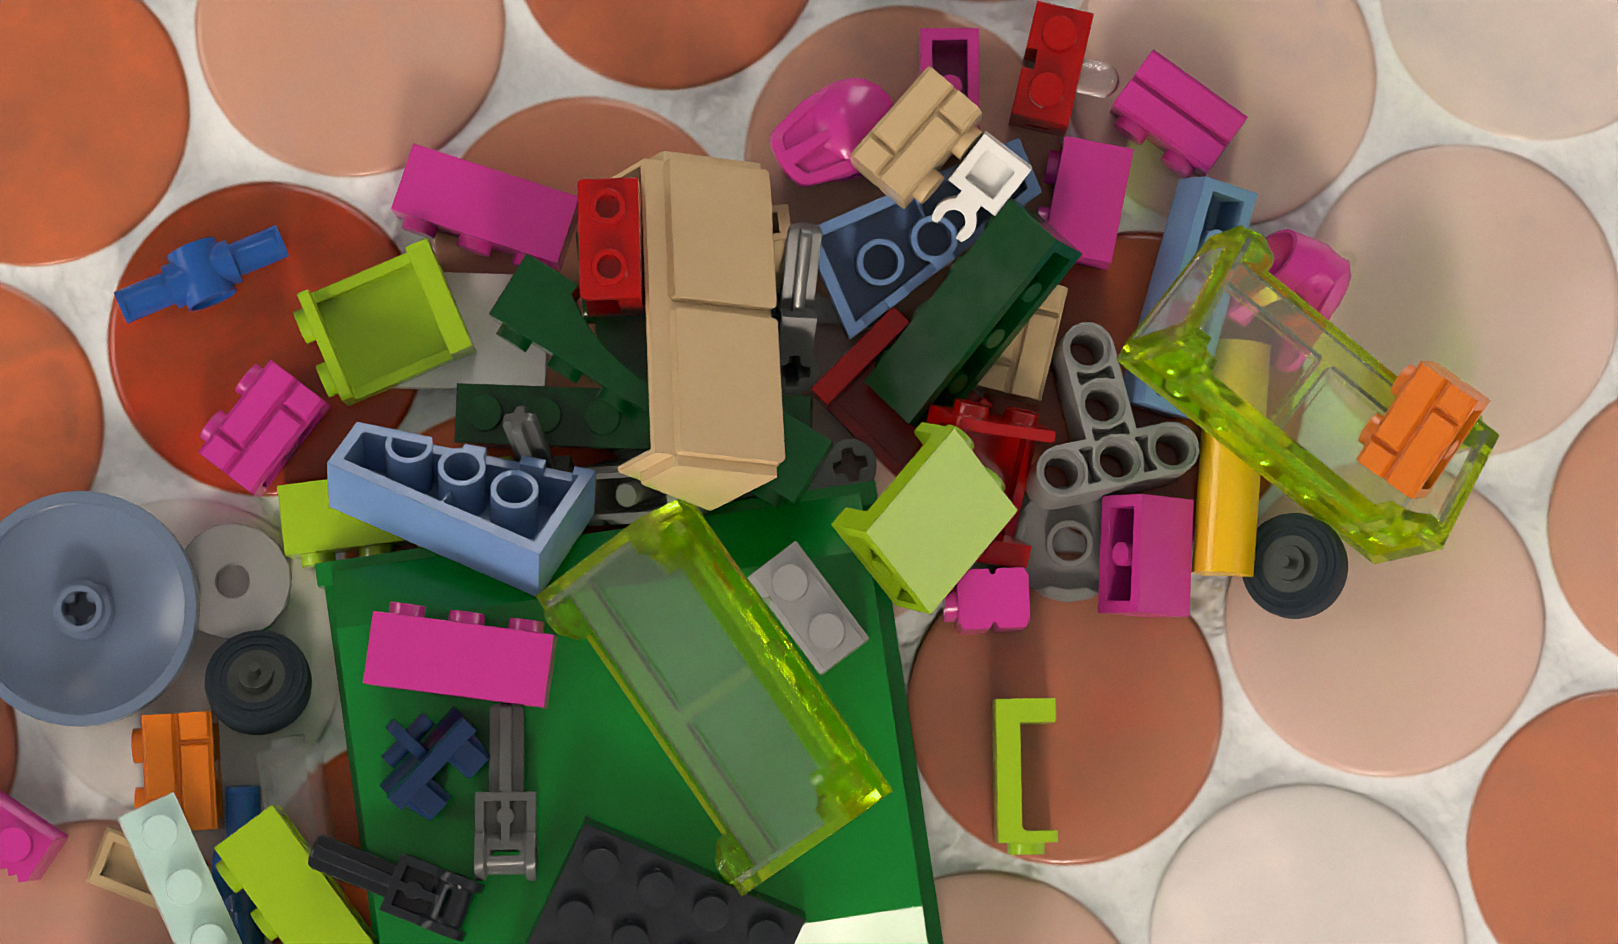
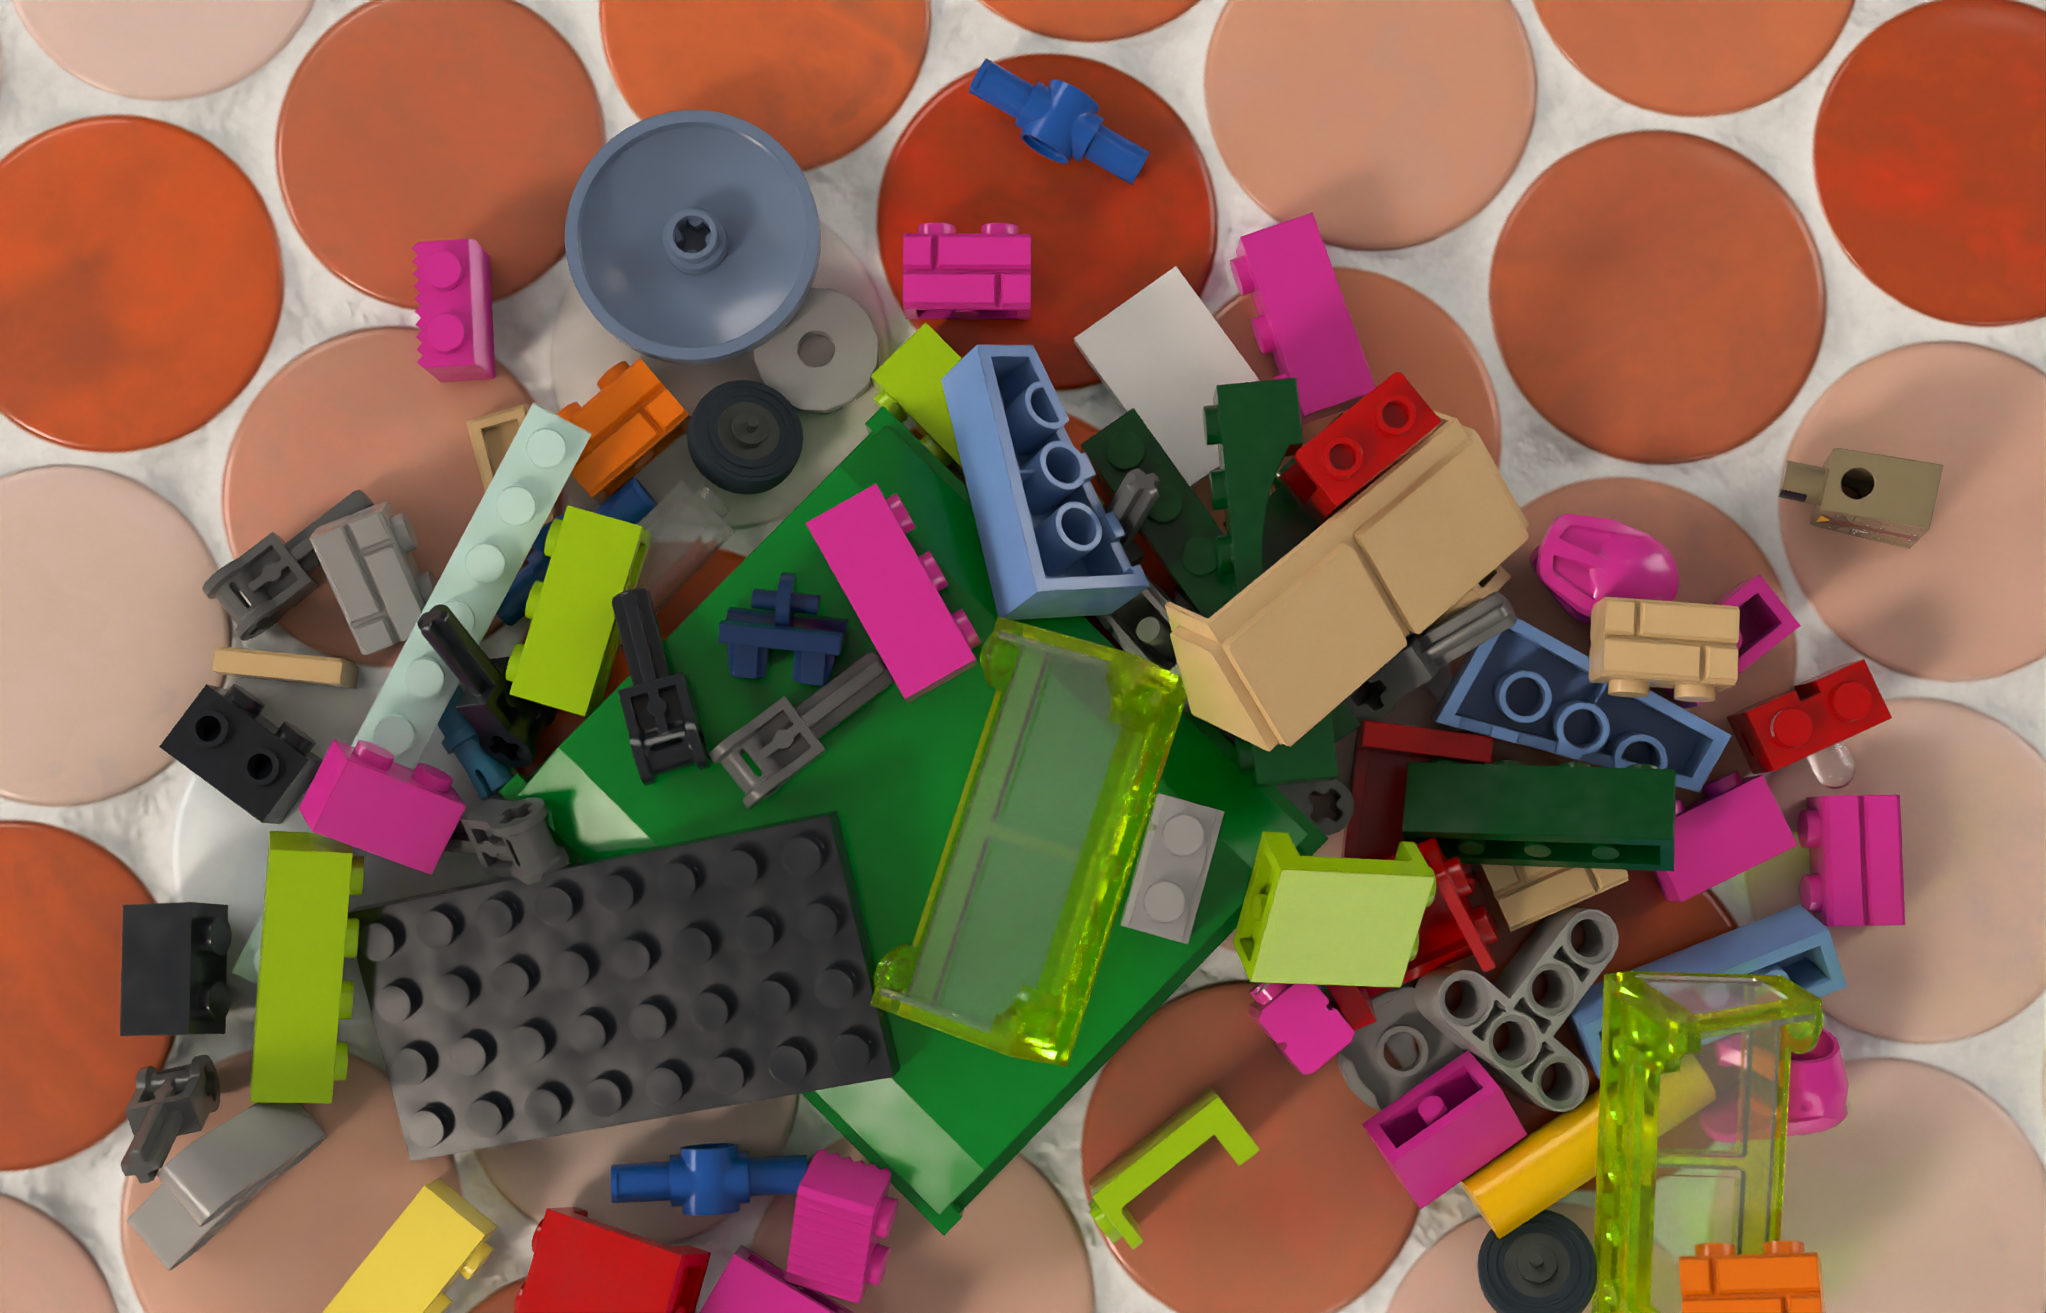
camera: 55 degrees right, 0 degrees up
lime panel [293,238,477,406] -> none
white plate [932,131,1032,242] -> none

